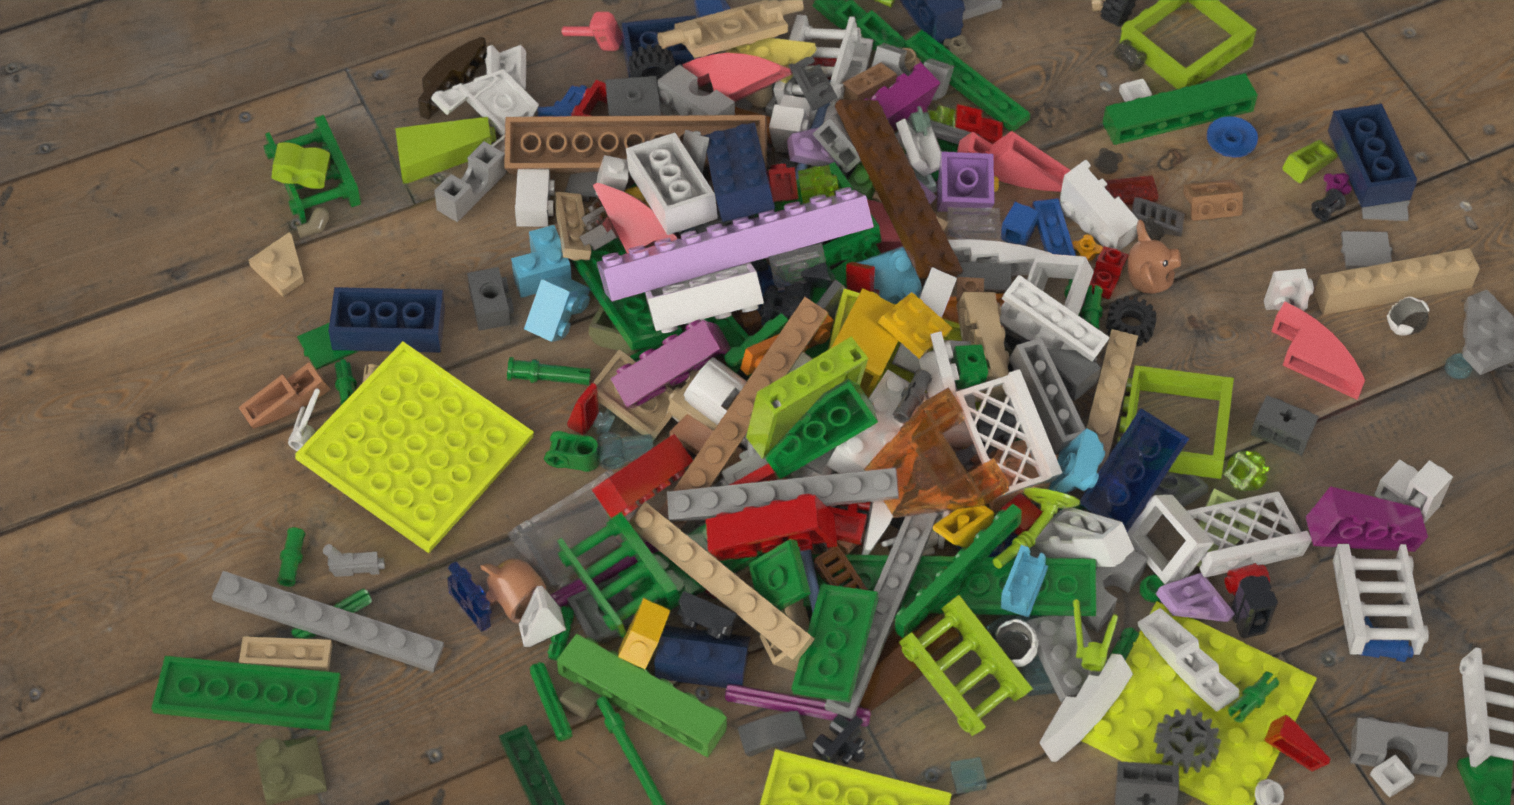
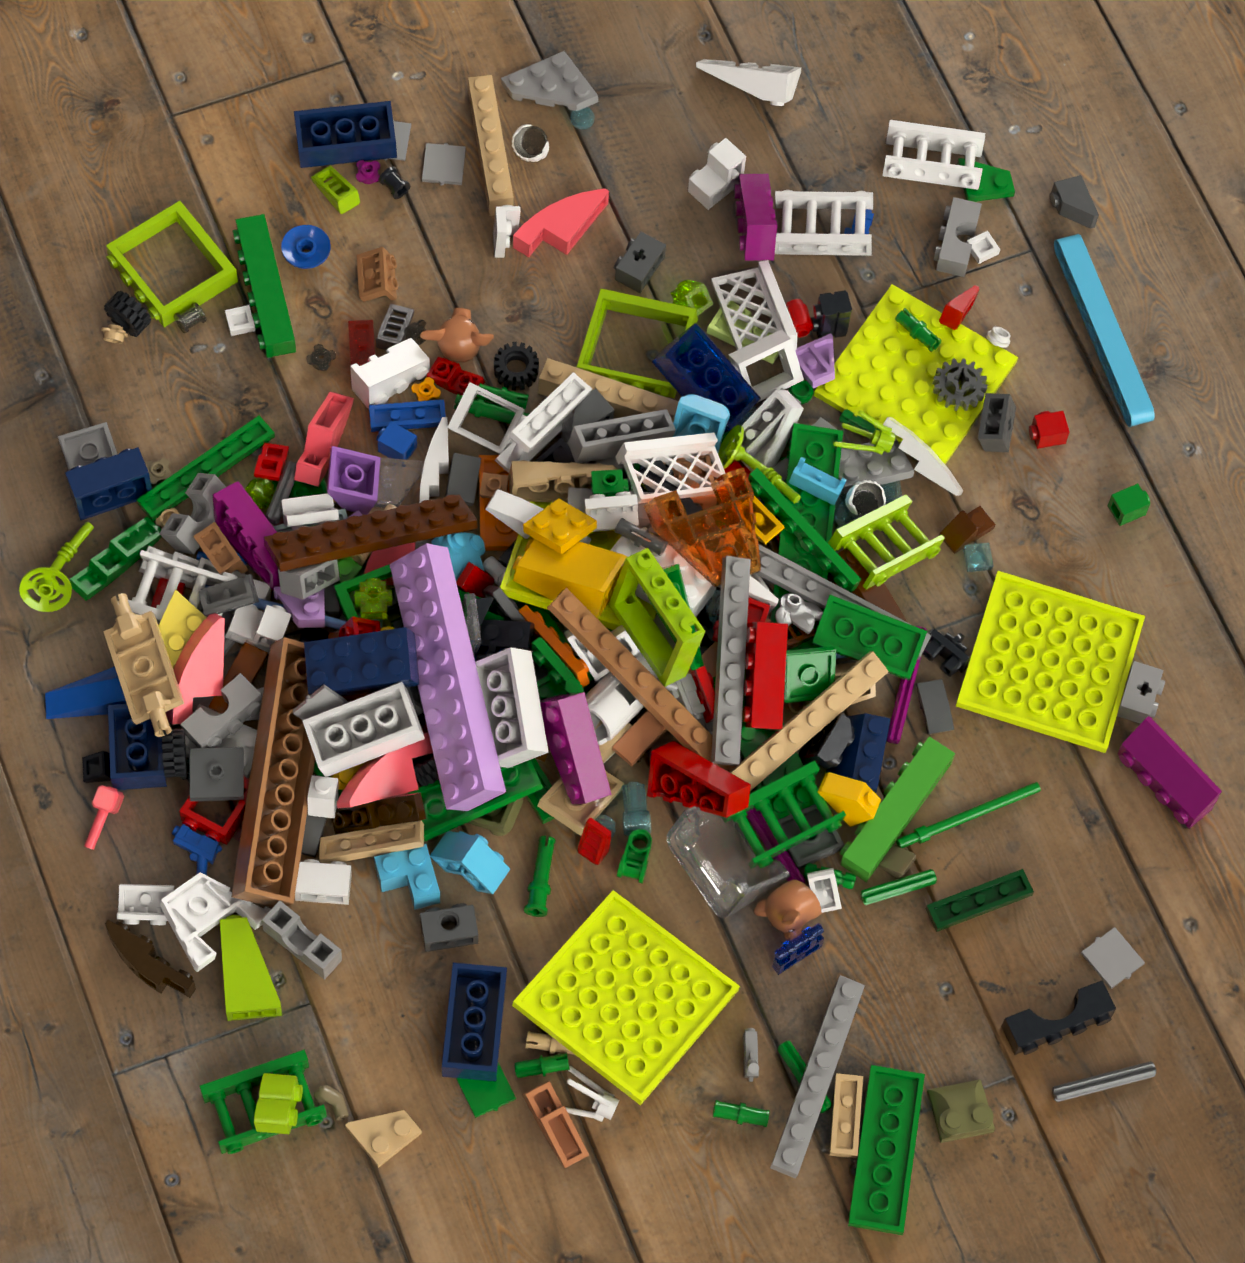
camera: 90 degrees left, 10 degrees up
sand green plate [911,106,931,136] -> none
white slope [1138,608,1239,712] -> none
none -> light grey plate [775,593,823,634]
none -> reddish brown slope [939,506,996,554]

